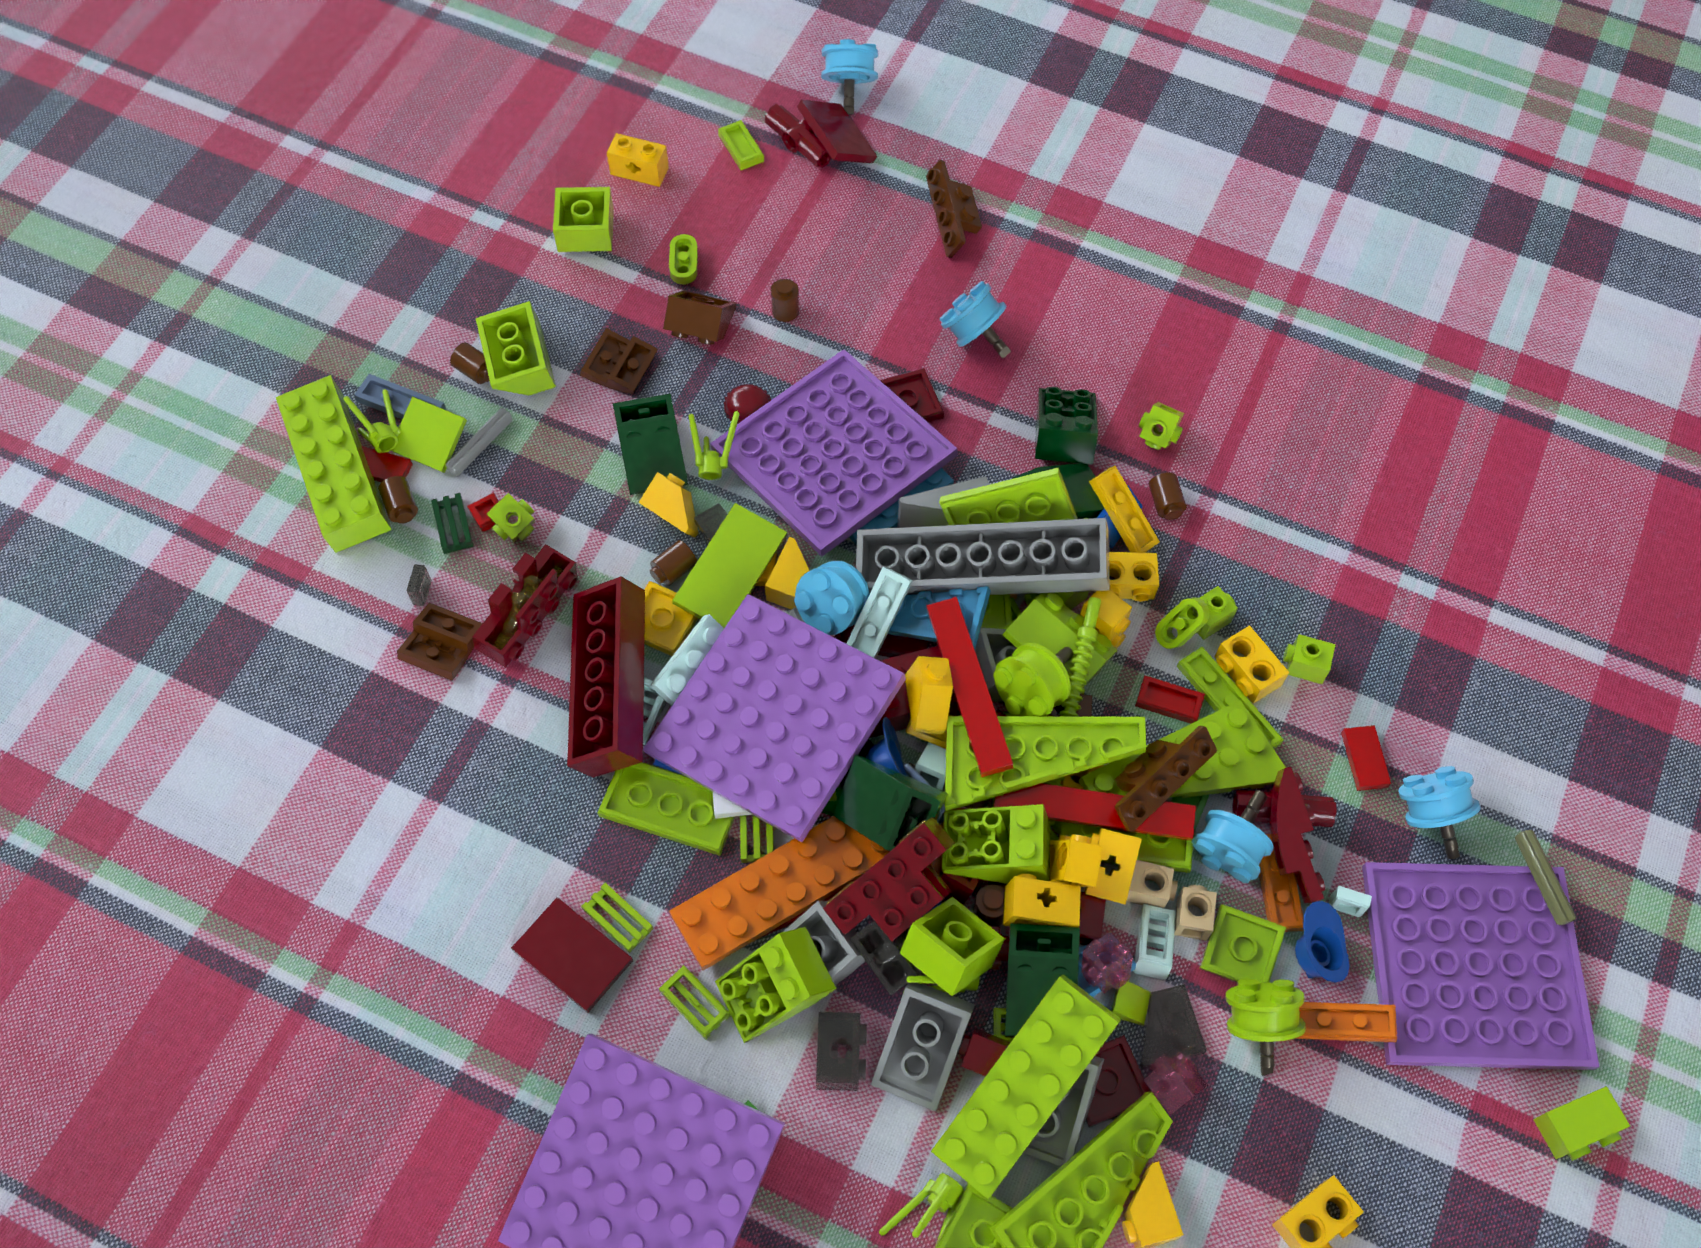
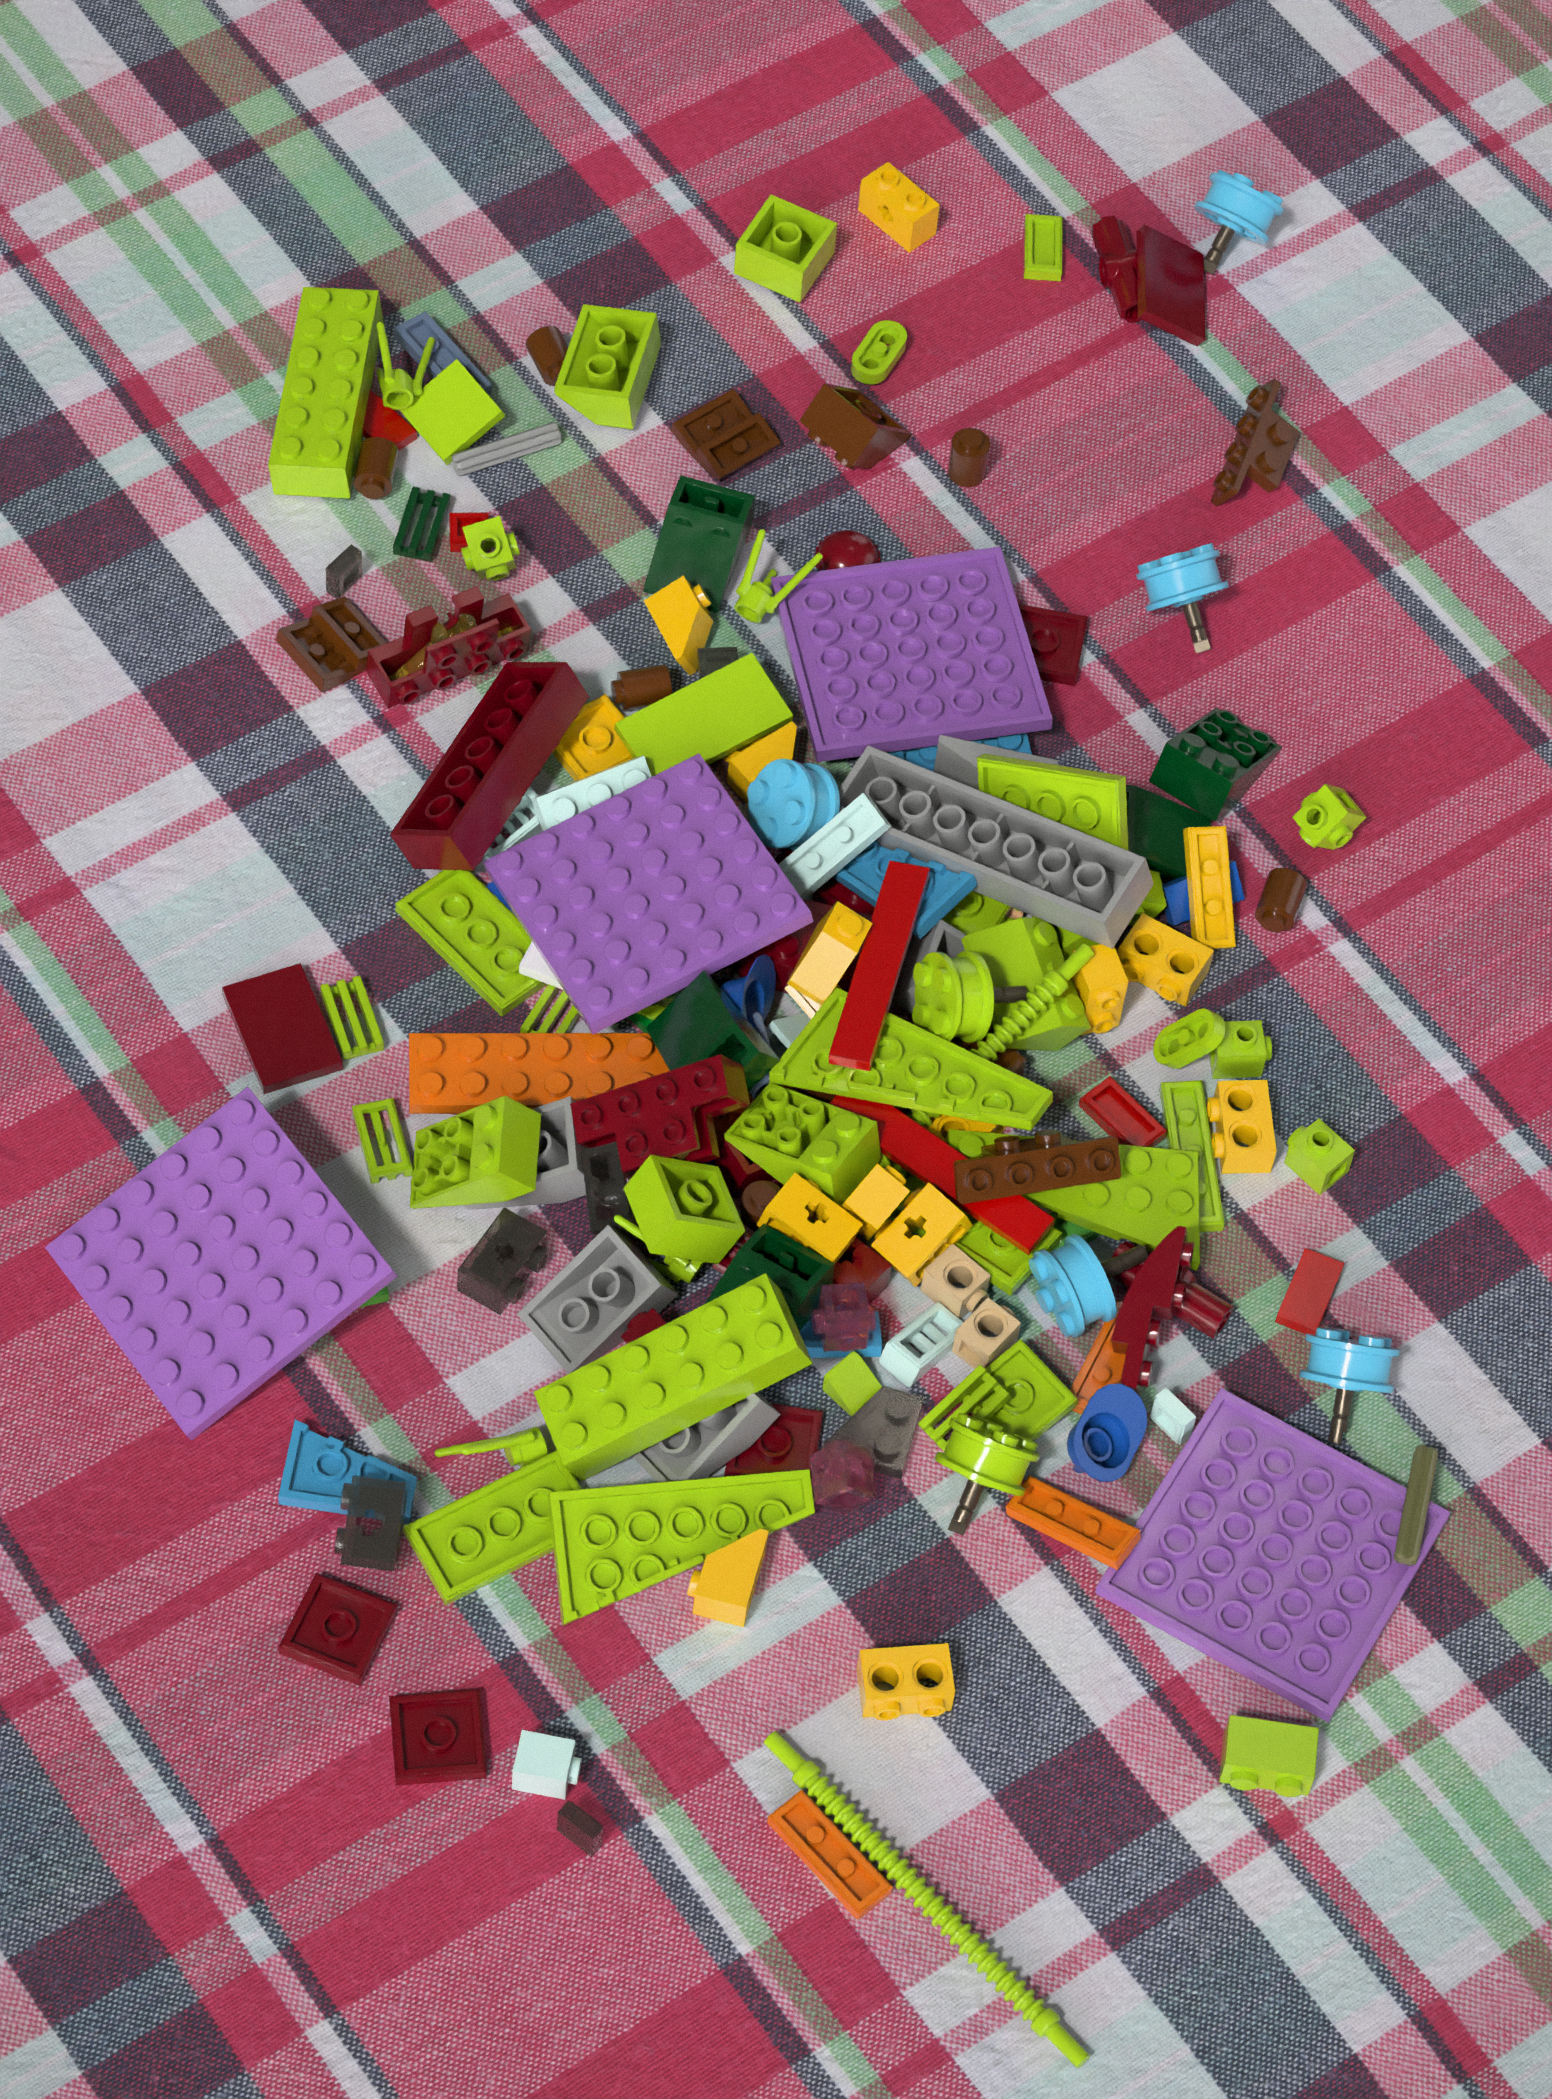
camera: 25 degrees right, 5 degrees down
none -> lime tile [917,1364,1012,1452]

